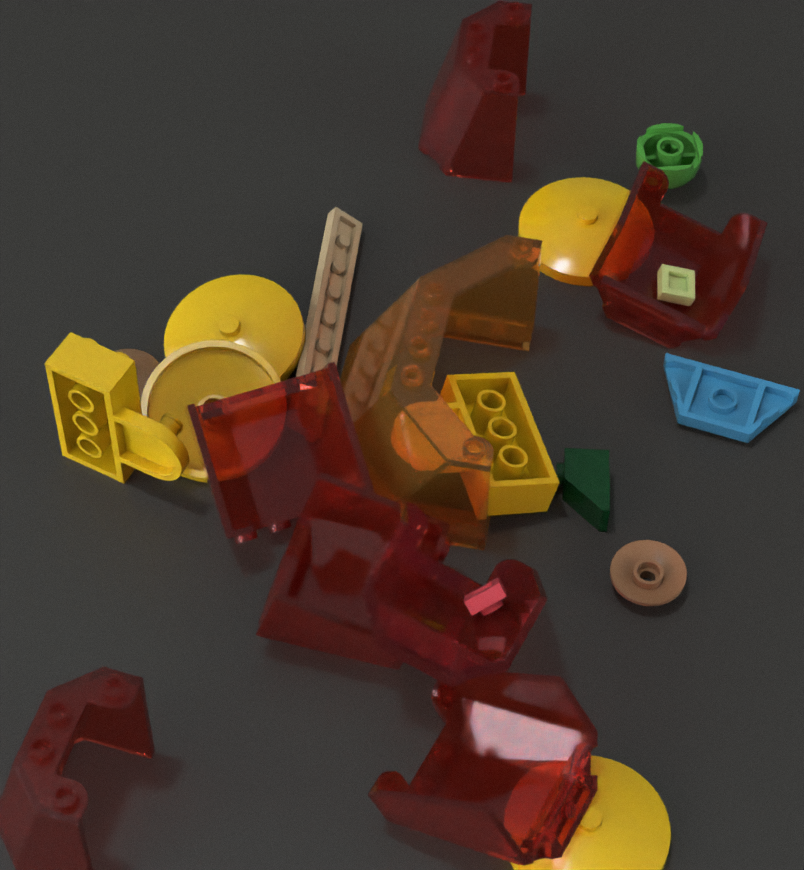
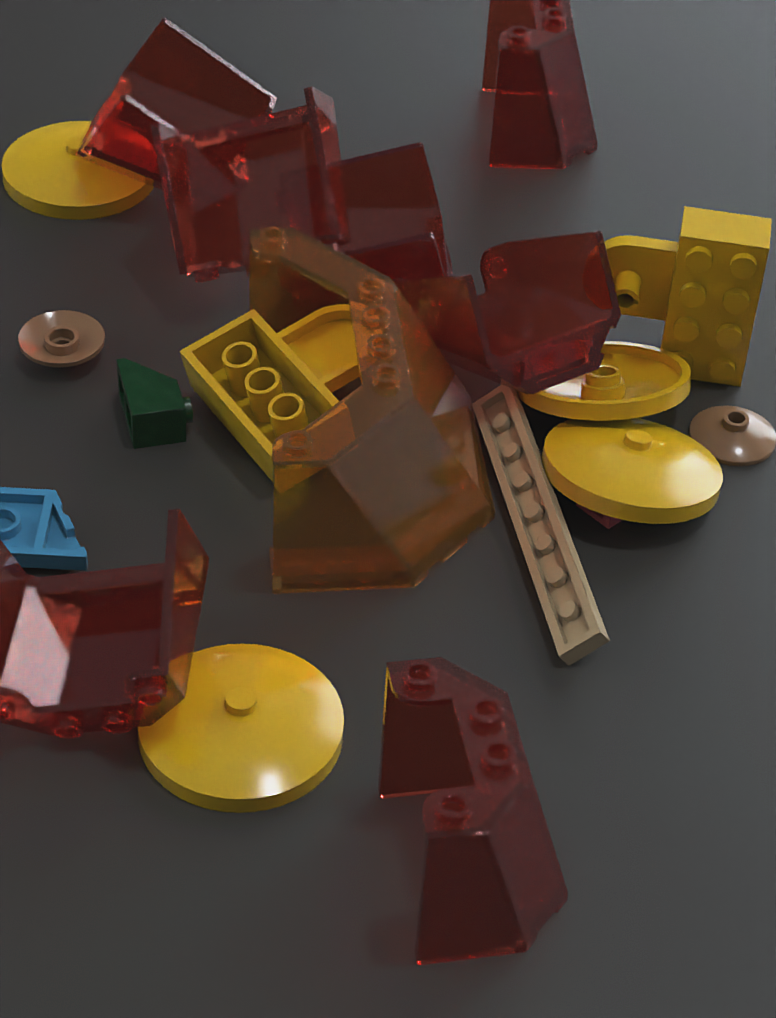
camera: 160 degrees right, 10 degrees down
coral plate [464,577,507,616] -> none
bright green cylinder [636,123,703,189] -> none
yellowish green plate [657,264,695,306] -> none

